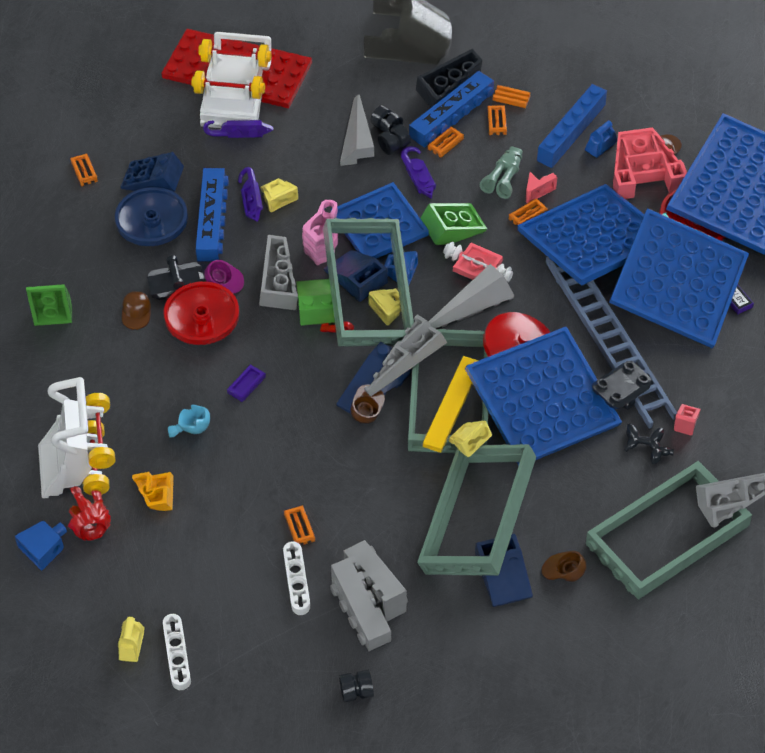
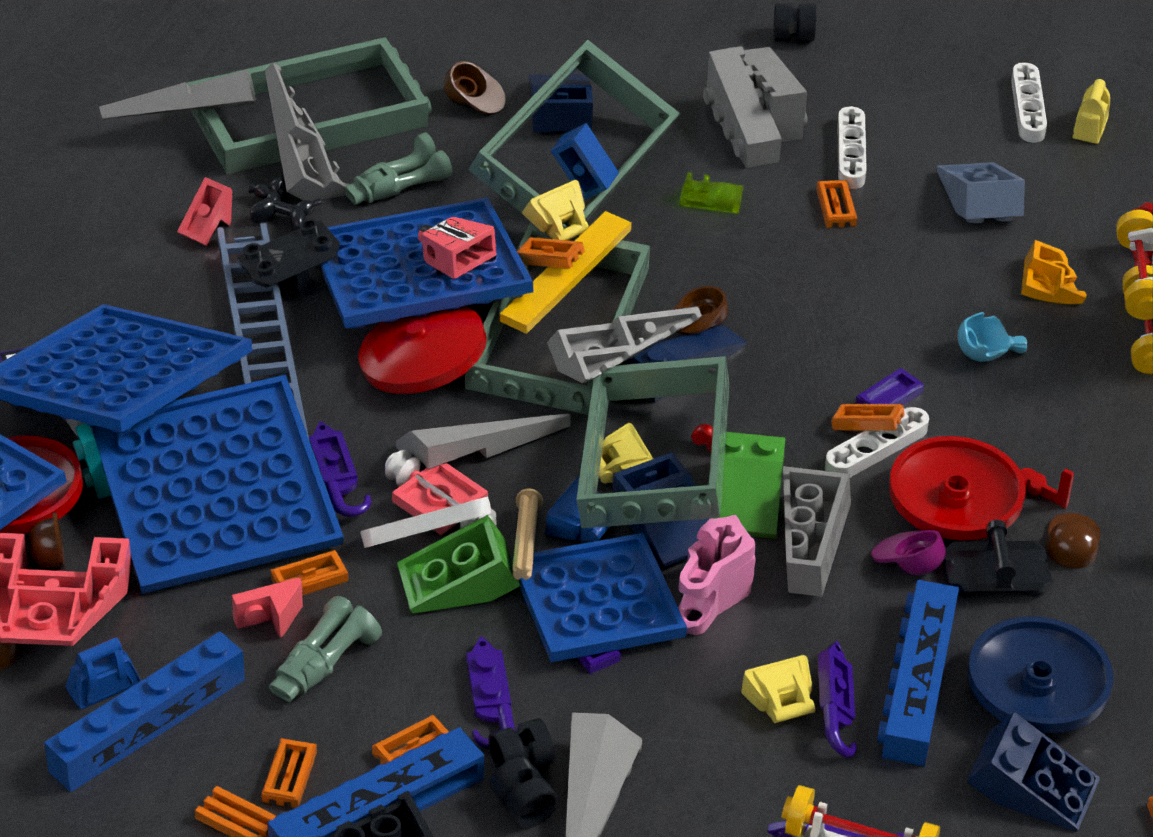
camera: 170 degrees left, 10 degrees down
none -> reddish brown cap [29,512,65,570]
none -> light grey wedge [265,63,348,201]
none -> dark purple plate [309,421,371,517]
none -> sand green piece [344,132,452,205]
none -> white beam [360,496,492,548]
none -> coral torso [418,217,497,279]
none -> tan axle [513,489,543,580]
none -> orange tile [517,237,585,269]
none -> blue brick [551,123,619,201]
none -> clear neon green plate [679,172,744,214]
none -> white beam [825,407,929,478]
none -> orange tile [831,404,905,431]
none -> sand blue slope [937,162,1025,223]
none -> red piece [1020,468,1074,509]

